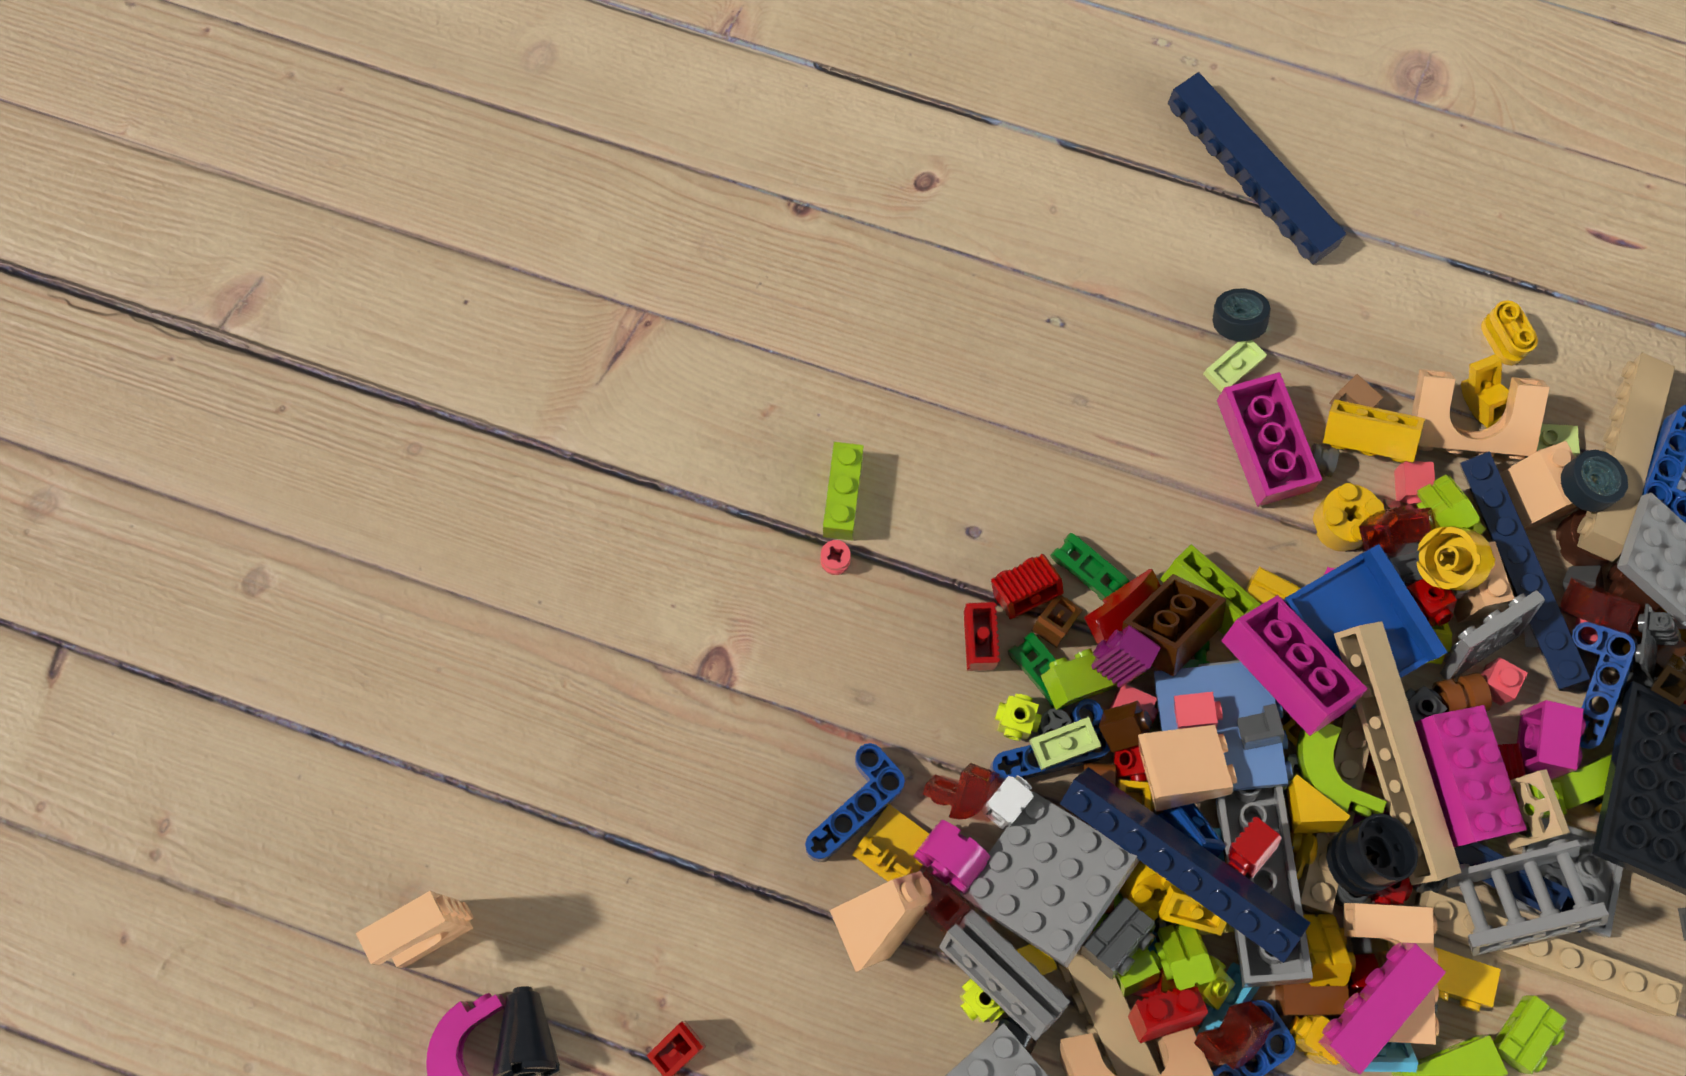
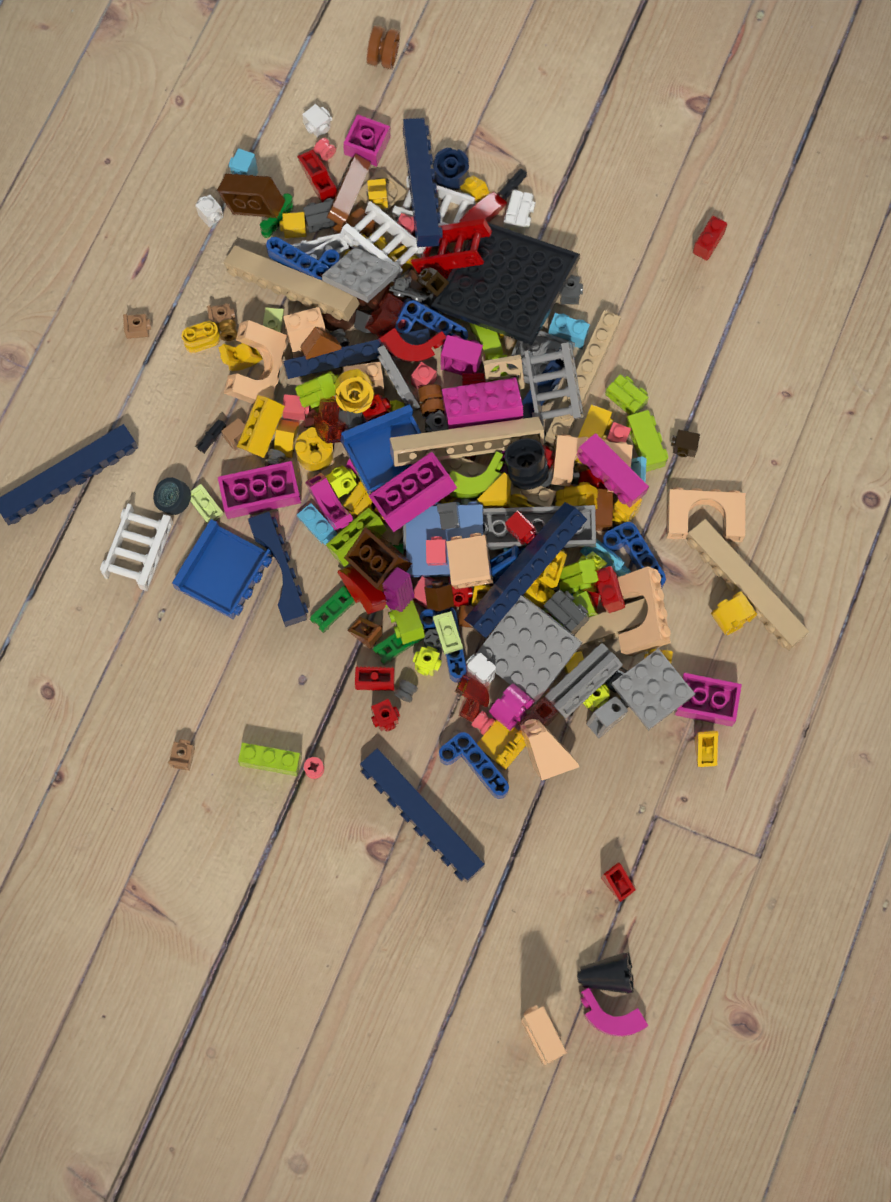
camera: 85 degrees left, 0 degrees up
red brick [991,554,1064,620] -> none
clear red brick [1194,1001,1275,1070] -> none
black wheel [1561,449,1628,512] -> none
none -> white fence [100,504,173,591]
none -> medium nougat brick [123,314,152,339]
none -> medium nougat brick [168,739,195,771]
none -> blue panel [172,519,273,620]
none -> black axle [195,420,226,454]
none -> medium nougat brick [207,304,236,329]
none -> pearl gold wheel [218,320,238,341]
none -> dark blue arch [248,512,309,627]
none -> yellow slope [274,420,300,458]
none -> medium azure hinge [297,503,338,545]
none -> dark orange slope [300,327,342,360]
none -> dark pink arch [305,473,353,530]
none -> neon yellow brick [325,465,357,498]
none -> dark grey wheel [330,329,350,348]
none -> dark blue brick [360,748,485,883]
none -> red brick [371,699,400,732]
none -> red arch [377,328,446,362]
none -> dark grey wheel [394,680,418,703]
none -> coral wheel [471,711,496,735]
none -> medium azure brick [548,313,590,349]
none -> light grey torso [586,696,629,738]
none -> coral brick [607,422,631,443]

